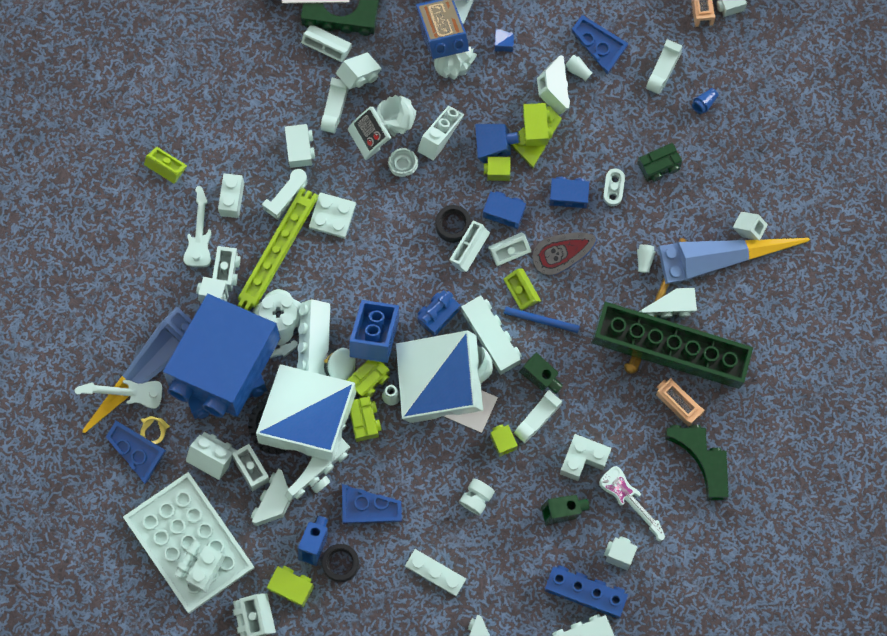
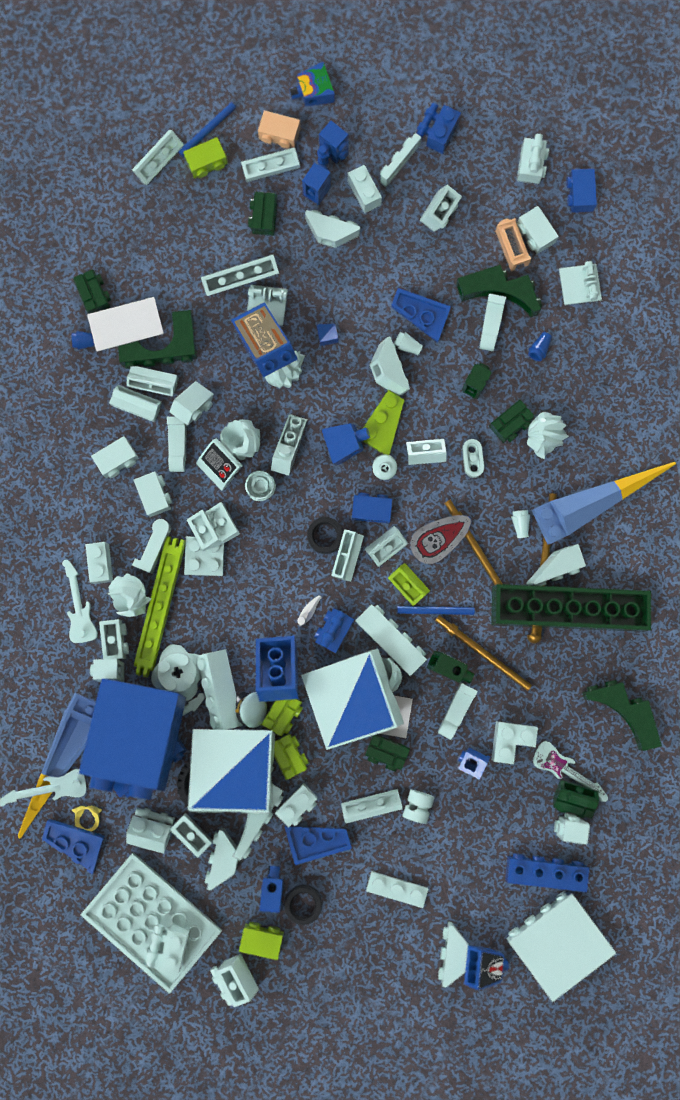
camera: 10 degrees left, 10 degrees up
lime slope [144,147,187,184] -> none
light aqua tile [311,476,330,493] -> none
light aqua cone [382,385,400,405] -> none
lime brick [484,157,510,181] -> none
lime brick [490,424,518,457] -> none
lime brick [523,103,552,146] -> none
dark green torso [541,495,590,526] -> none
blue brick [549,177,590,209] -> none
light nougat window [656,378,705,427] -> none
light aqua brick [733,212,768,241] -> none
none -> light aqua brick [91,436,139,478]
none -> light aqua hair [107,573,152,617]
none -> light aqua piece [109,385,162,422]
none -> light aqua slope [187,502,240,551]
none -> light aqua brick [275,783,317,827]
none -> white bar [297,596,322,626]
none -> light aqua plate [341,789,403,824]
none -> dark green brick [365,734,410,772]
none -> light aqua head [372,454,397,480]
none -> light aqua slope [406,439,446,465]
none -> pearl gold bar [435,615,532,691]
none -> pearl gold bar [444,499,503,585]
none -> dark green arch [456,265,542,317]
none -> brick [458,748,491,779]
none -> dark green brick [462,363,492,399]
none -> light aqua hair [527,412,569,459]
none -> dark green brick [553,780,599,819]
none -> light aqua hinge [559,261,602,305]

